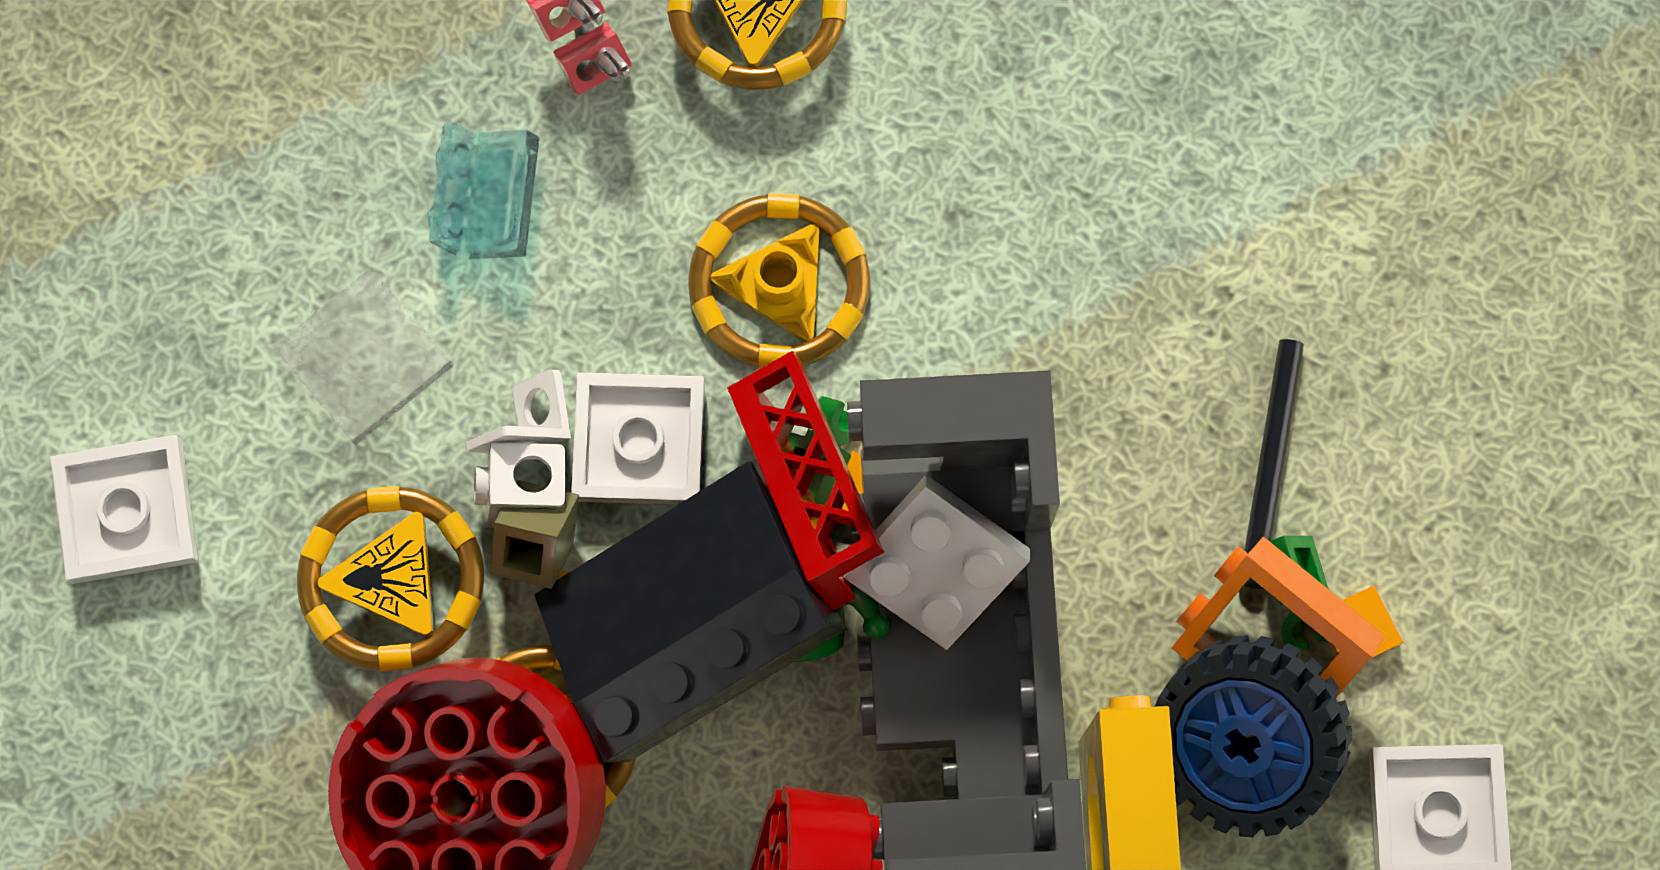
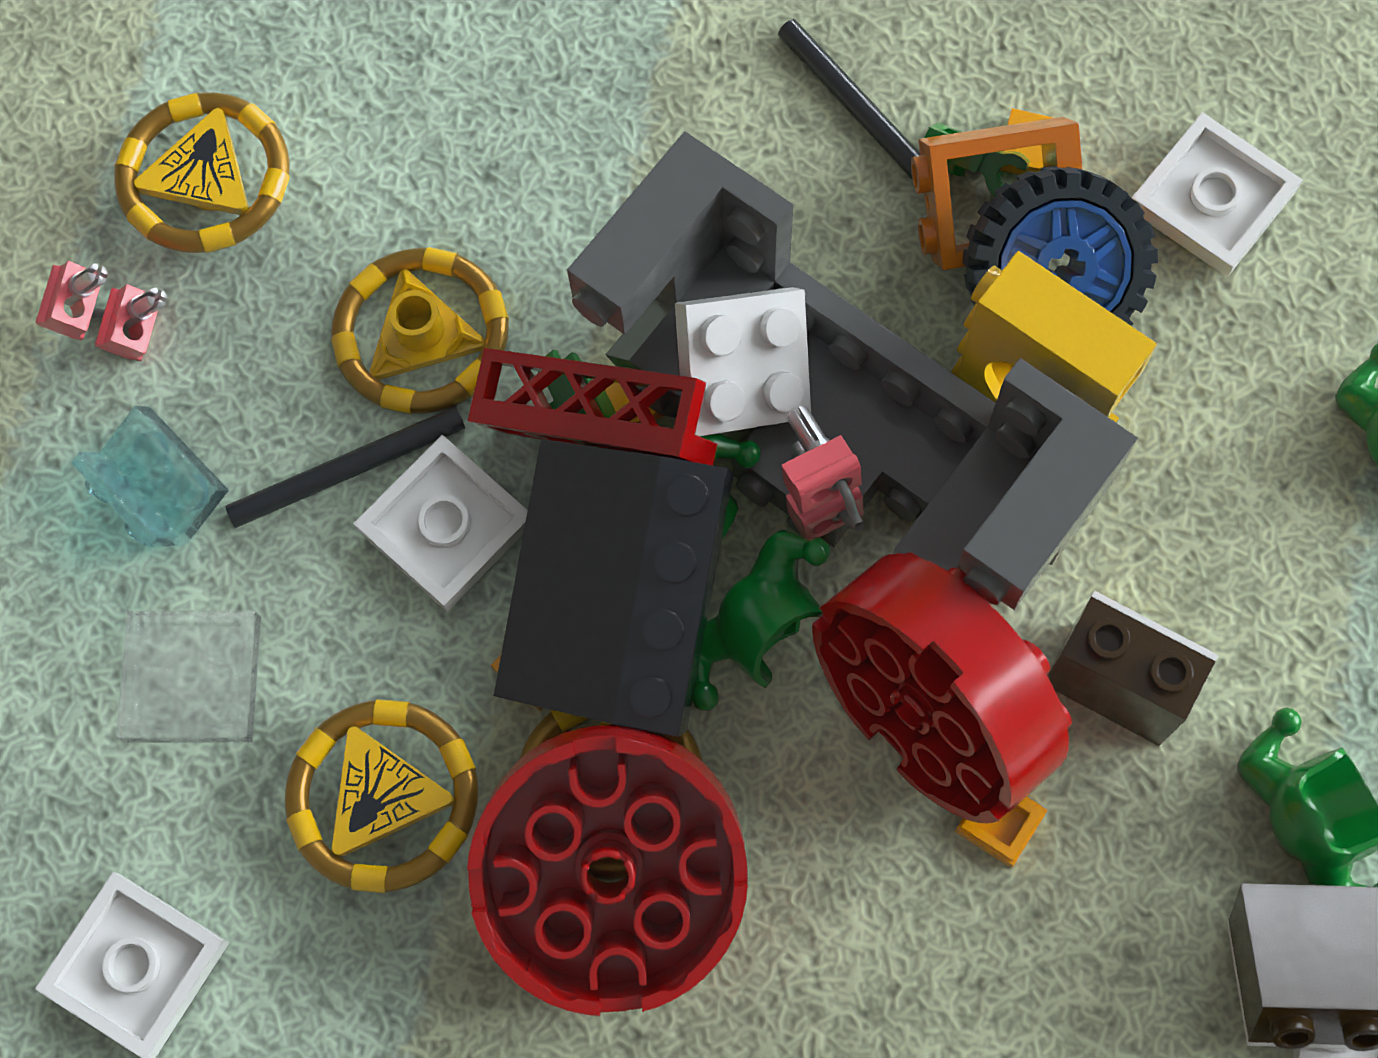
camera: 45 degrees left, 5 degrees down
white bracket [466,369,571,462] -> none
white bracket [474,442,565,528] -> none
olive brick [490,480,579,589] -> none
none -> black bar [225,406,466,528]
none -> green piece [692,530,831,711]
none -> coral piece [781,406,864,540]

